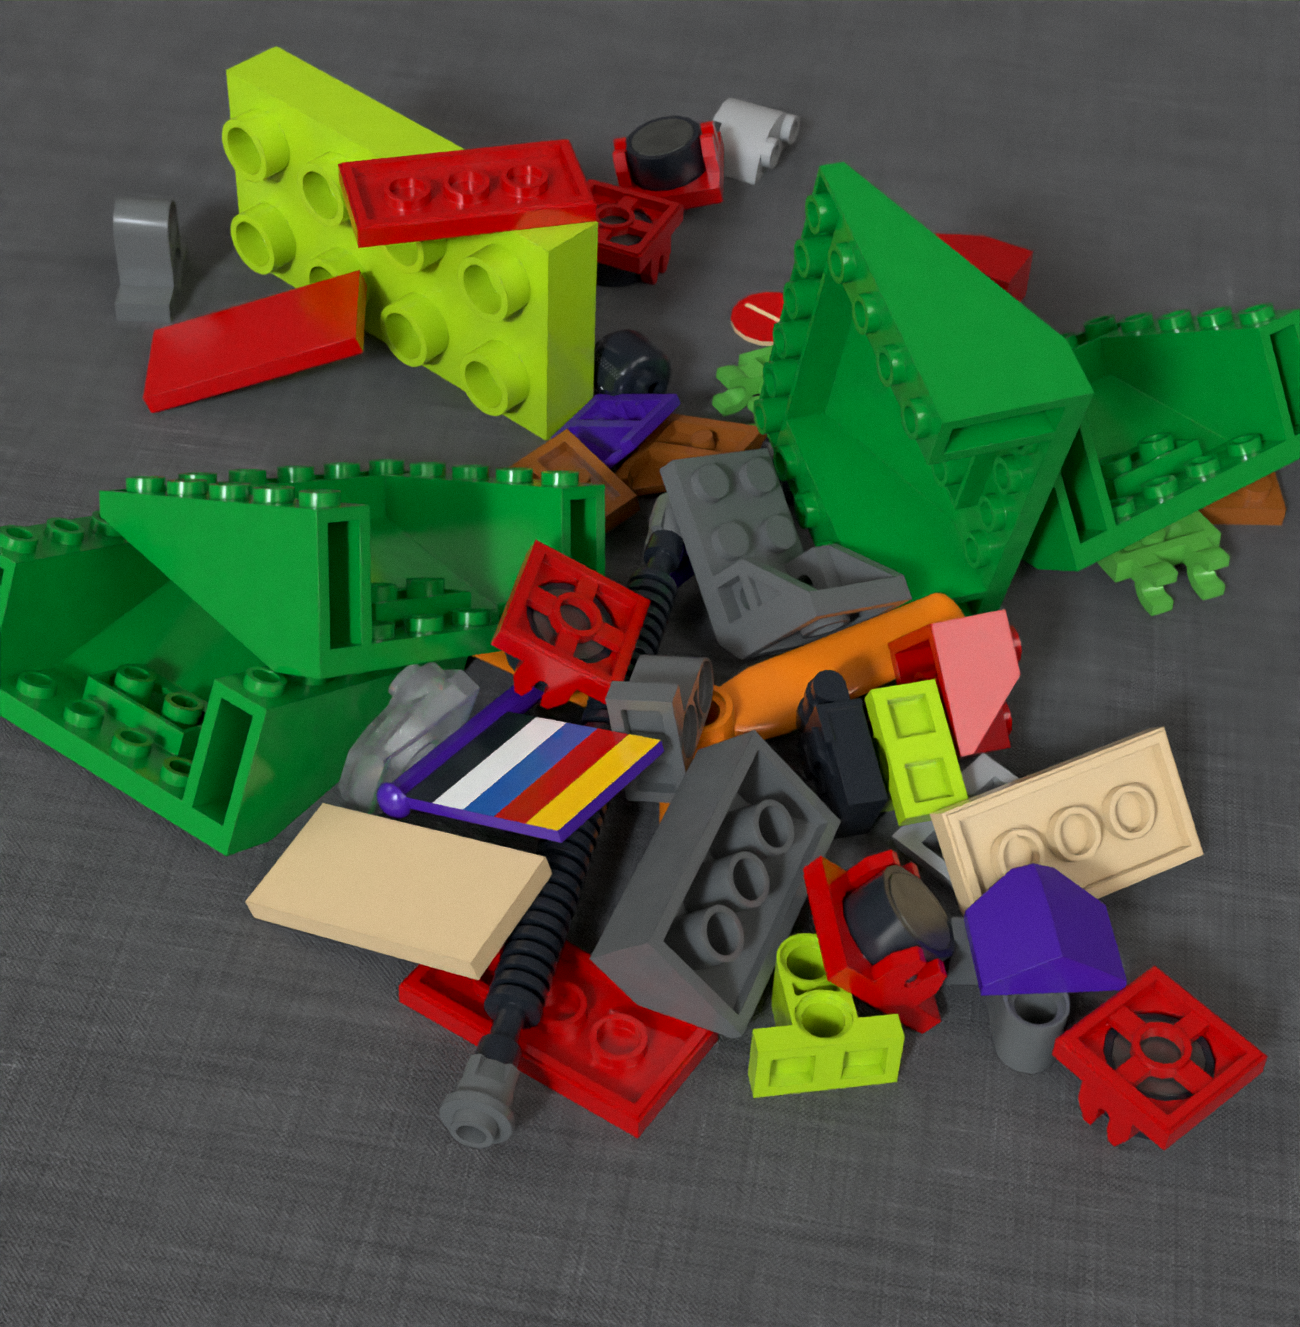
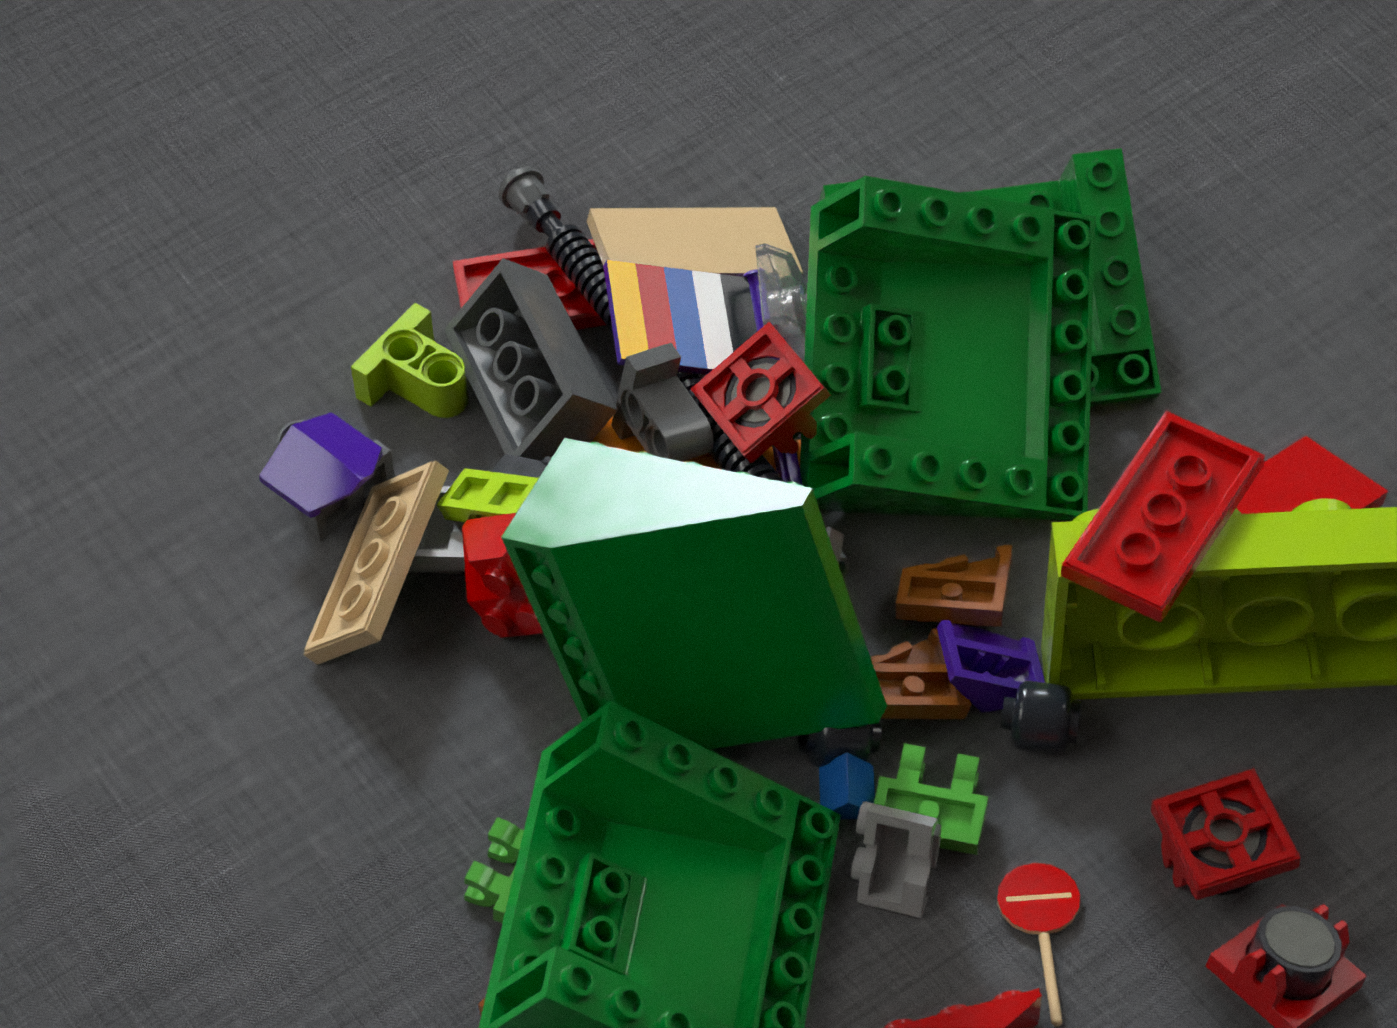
camera: 140 degrees right, 10 degrees up
piece [803,849,956,1034] -> none
red piece [1052,965,1268,1151] -> none

